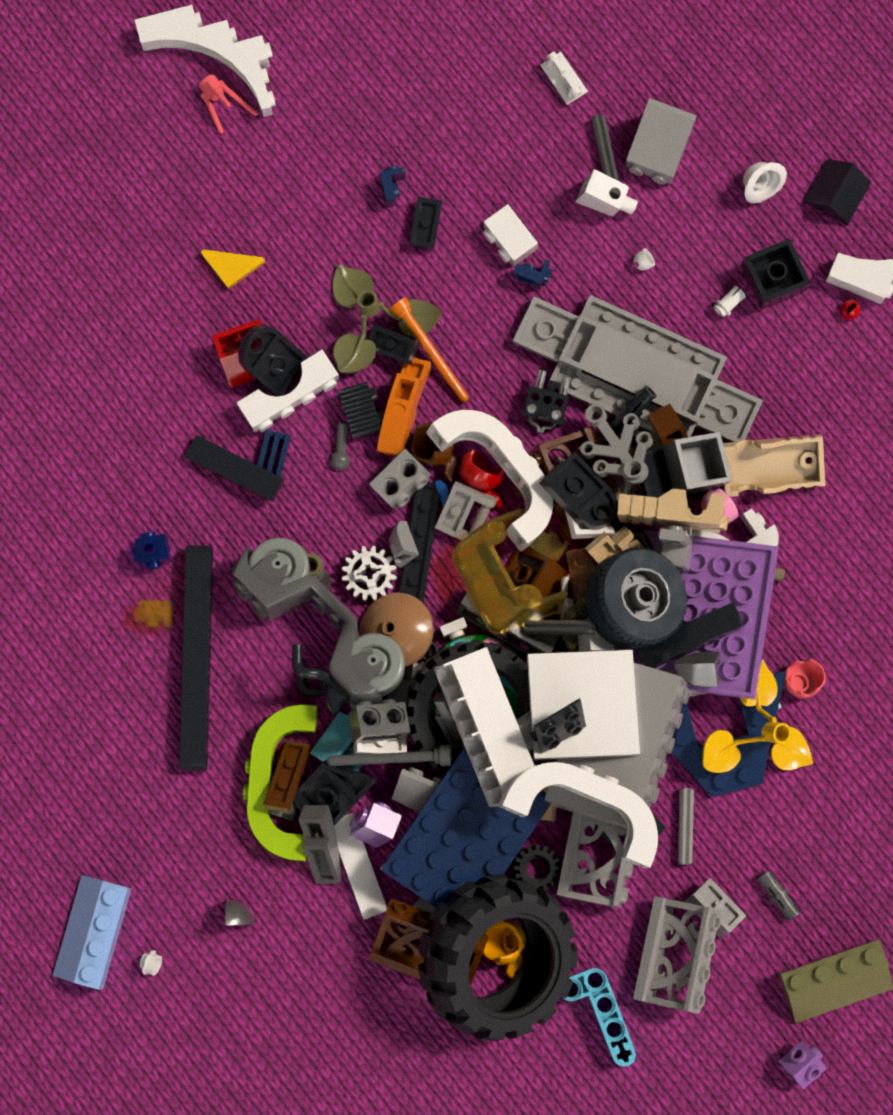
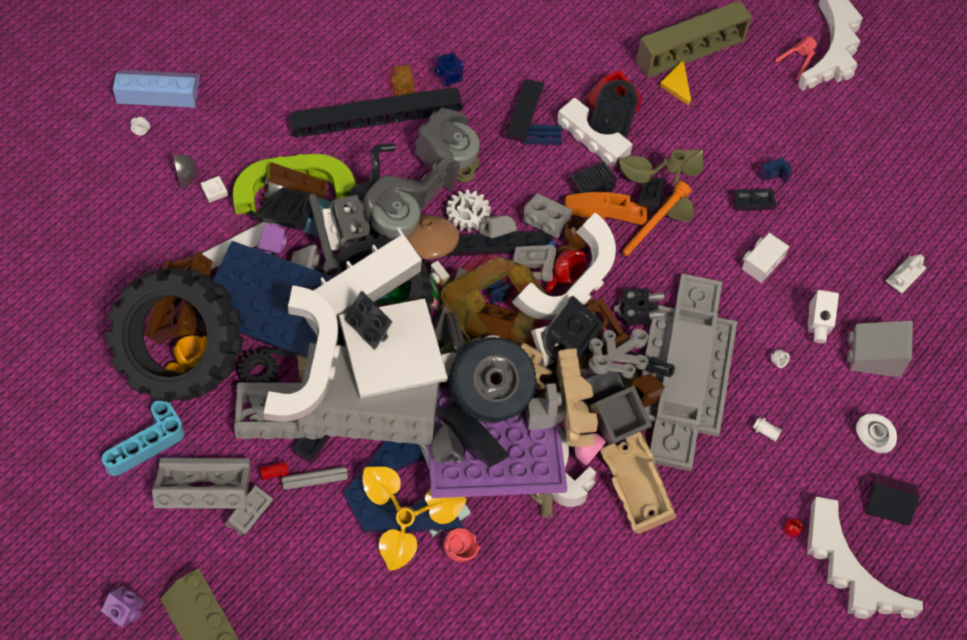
camera: 70 degrees right, 20 degrees down
dark grey slope [298,805,341,884] -> none
dark grey bar [330,423,350,471] -> none
dark blue bracket [513,260,553,289] -> none
dark grey axle [592,114,619,181] -> none
black brick [741,238,811,310] -> none
dark grey pin [757,870,801,922] -> none
none -> white plate [200,176,228,203]
none -> red pin [260,460,289,481]
none -> olive brick [636,0,752,78]

